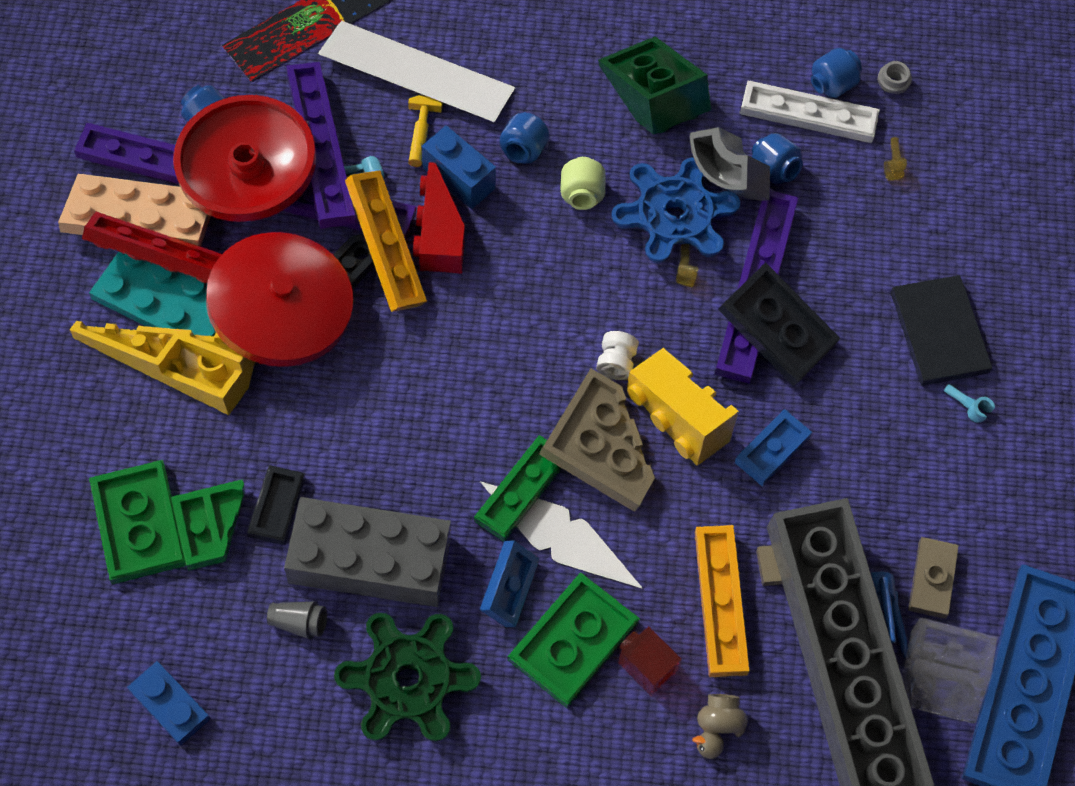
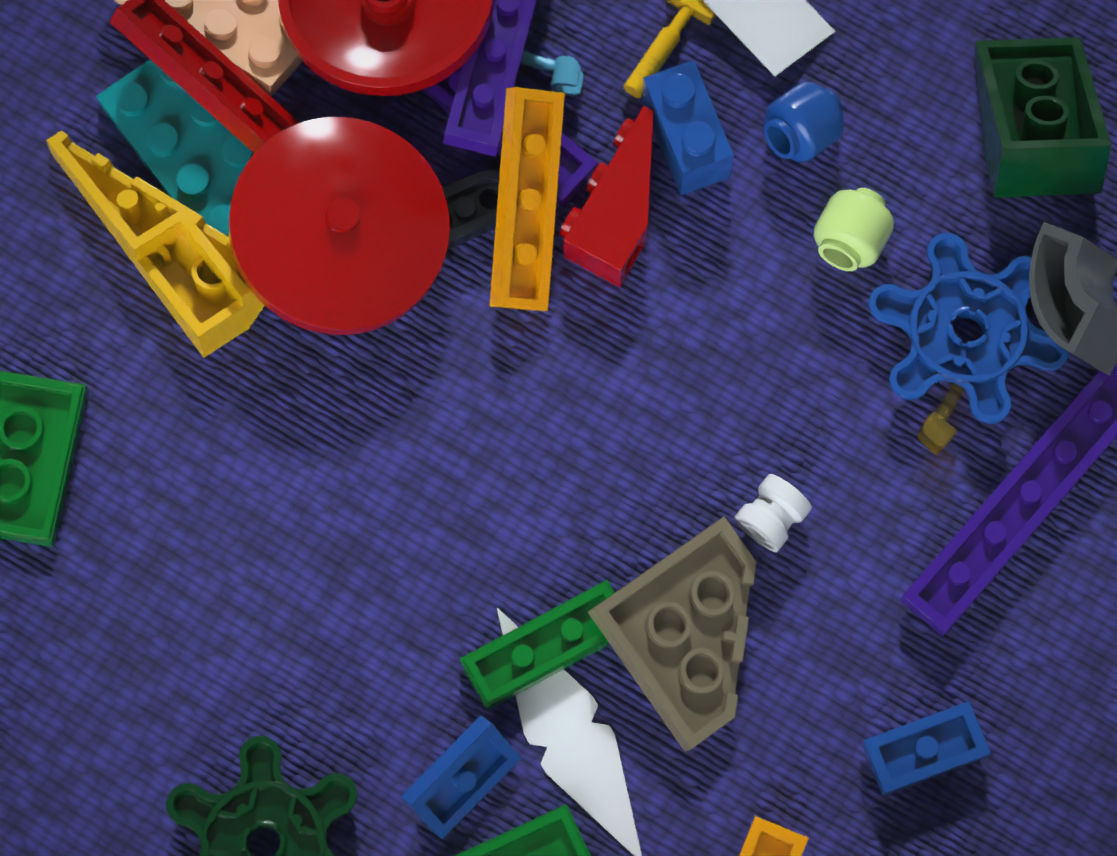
camera: 30 degrees right, 10 degrees up
green wing [171,479,246,571] -> none
black tile [247,465,306,545] -> none
dark grey cone [267,601,327,640] -> none
dark grey brick [284,497,451,607] -> none
yellow wedge [627,348,739,466] -> none
black tile [718,262,841,387] -> none

